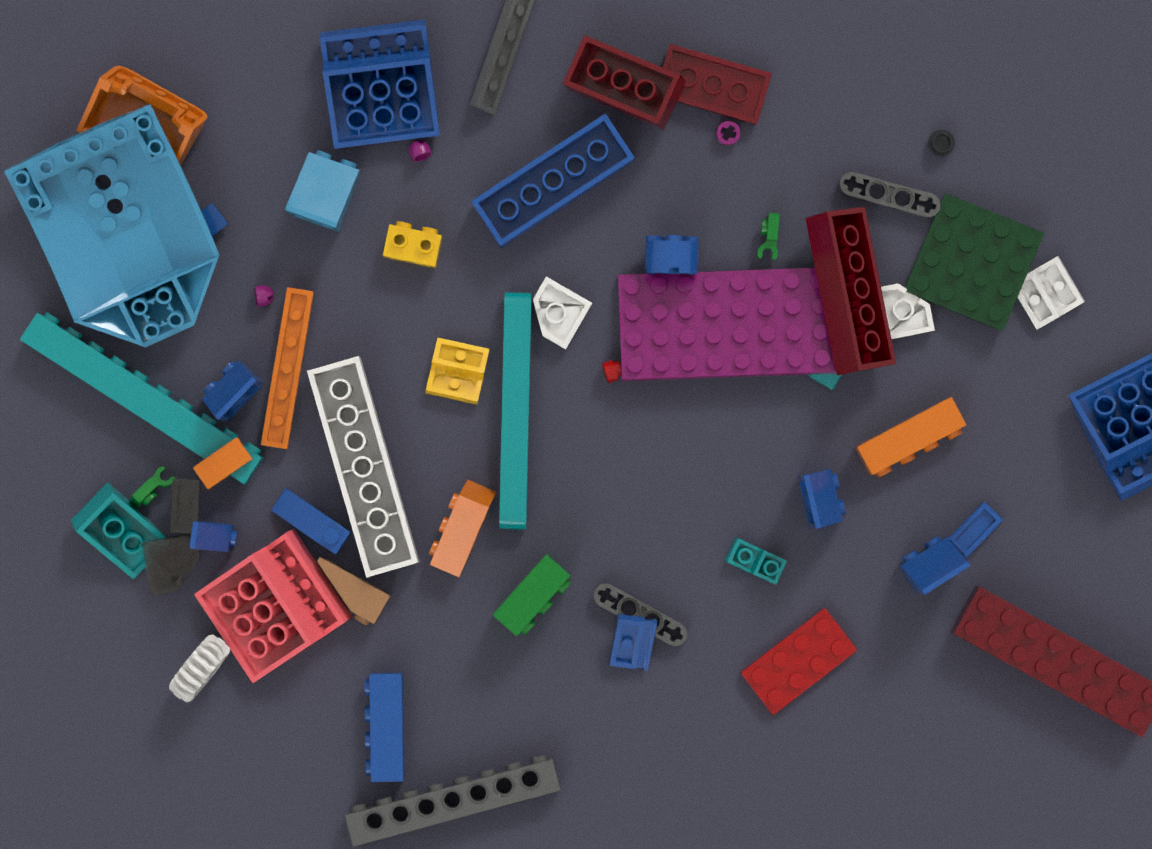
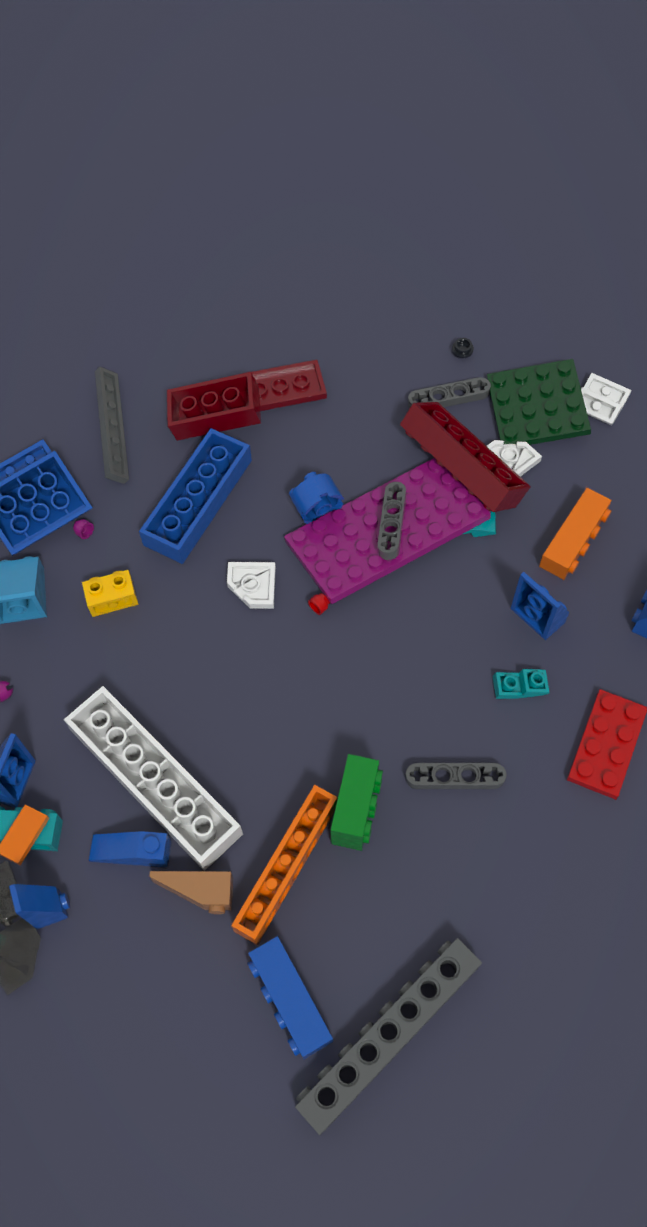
camera: 25 degrees left, 25 degrees down
white gear [169,634,230,703] -> none
coral slope [194,529,353,683] -> none
orange plate [261,287,314,449] -> none
yellow slope [426,338,490,405] -> none
orange wedge [429,479,497,577] -> none
teal beam [499,292,532,530] -> none
blue plate [609,614,657,671] -> none
magenta bush [716,121,740,145] -> none
green plate [757,213,780,260] -> none
none -> orange brick [231,785,338,946]
none -> dark grey beam [378,482,406,560]

